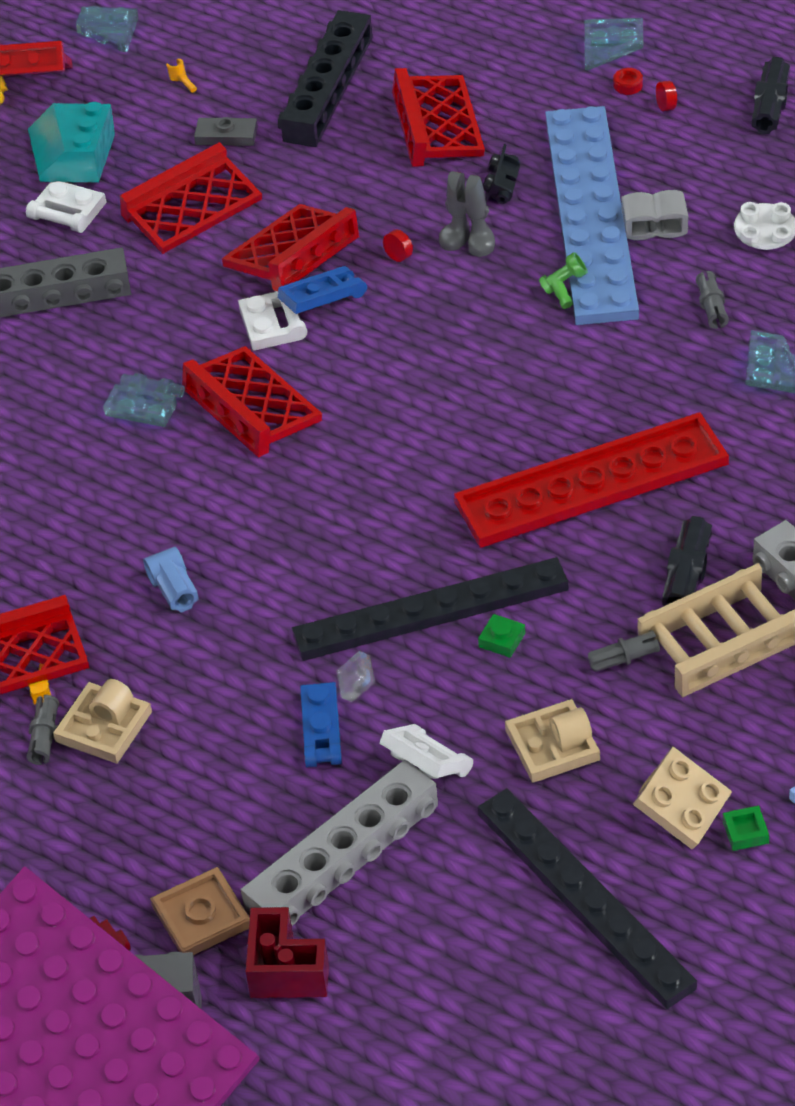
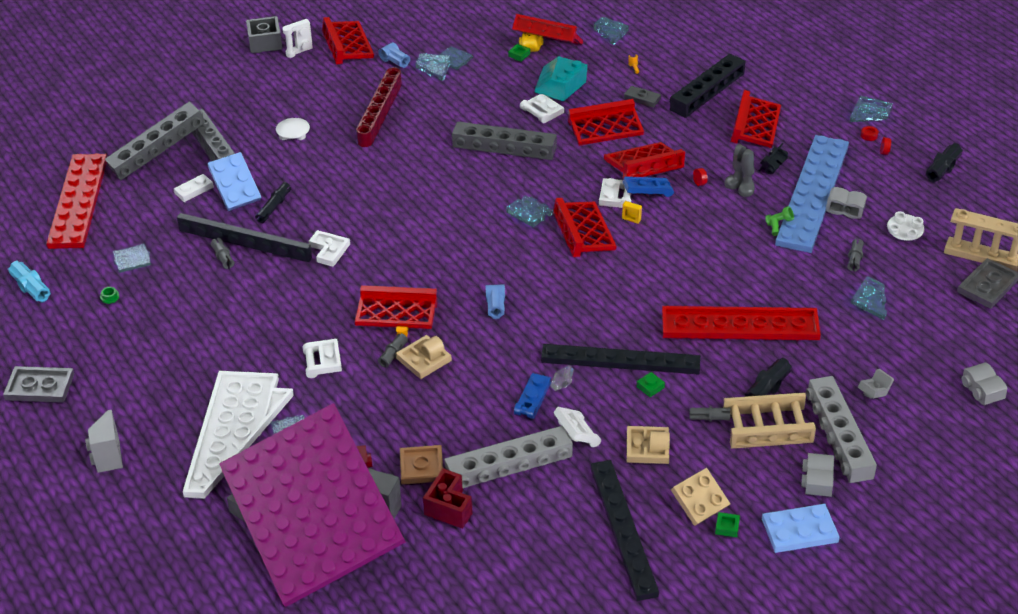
camera: 20 degrees right, 5 degrees down
none -> yellow plate [622,201,642,224]

